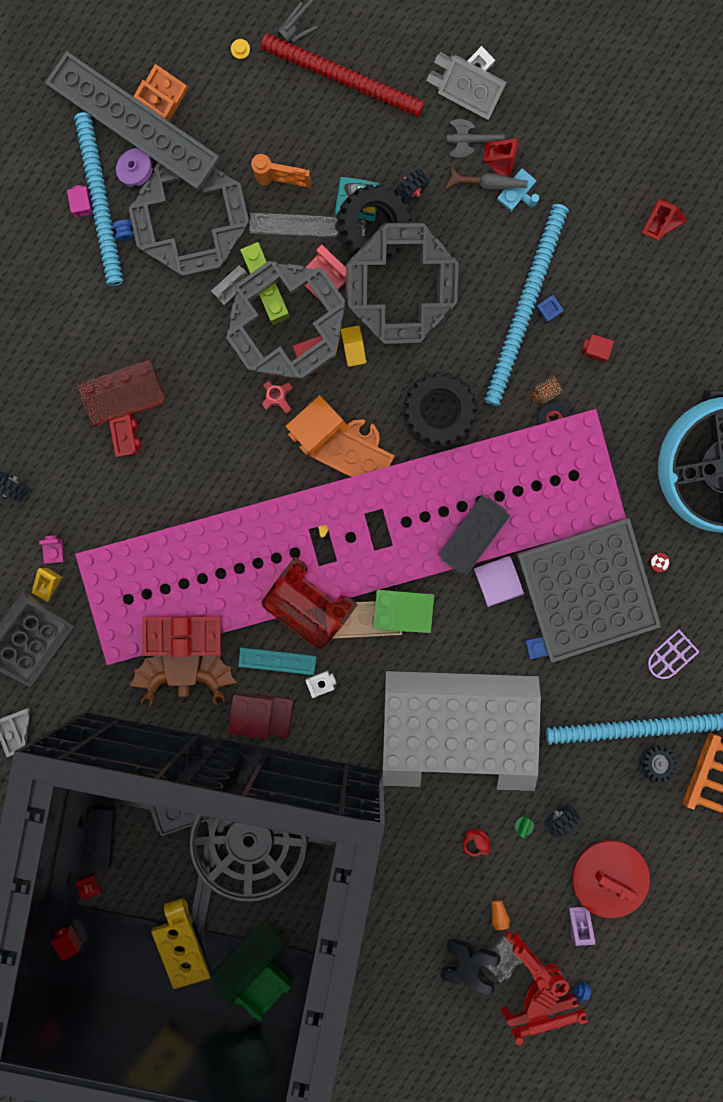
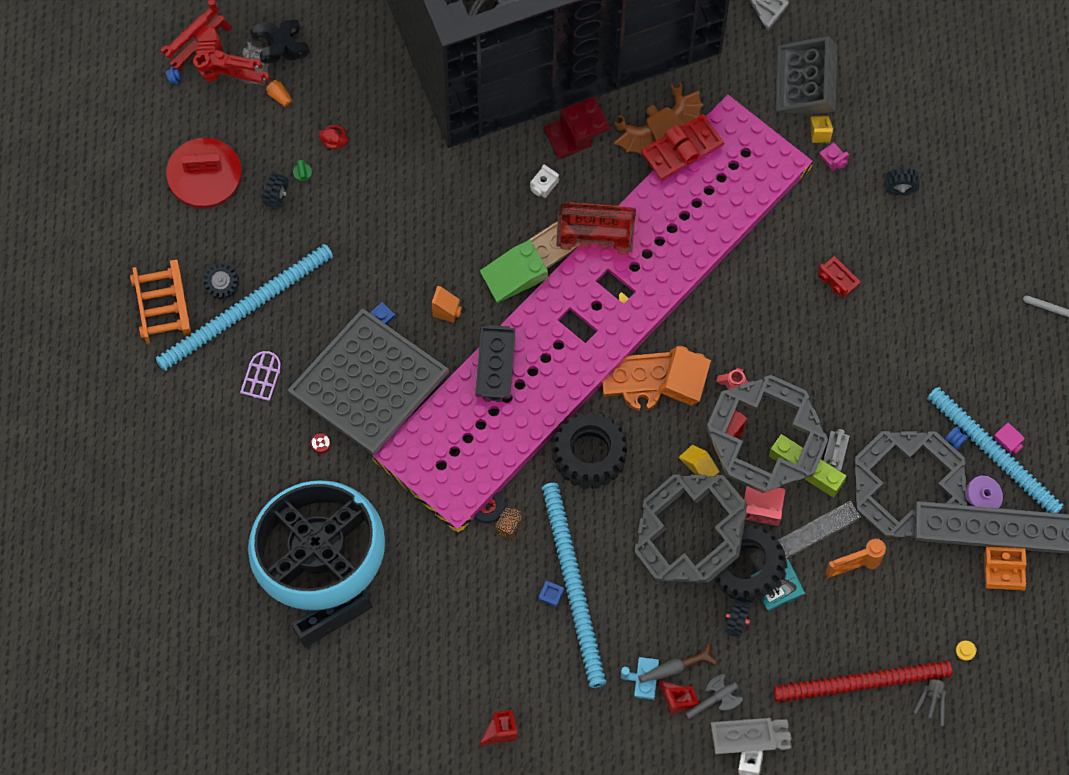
camera: 150 degrees right, 20 degrees down
clear red slope [77,359,166,426] -> none
teal tile [238,647,316,675] -> none
light grey slope [383,671,541,791] -> none
lavender slope [474,556,524,607] -> none
lavender slope [569,907,595,946] -> none
red brick [582,334,614,363] -> none
none -> orange slope [432,286,462,323]

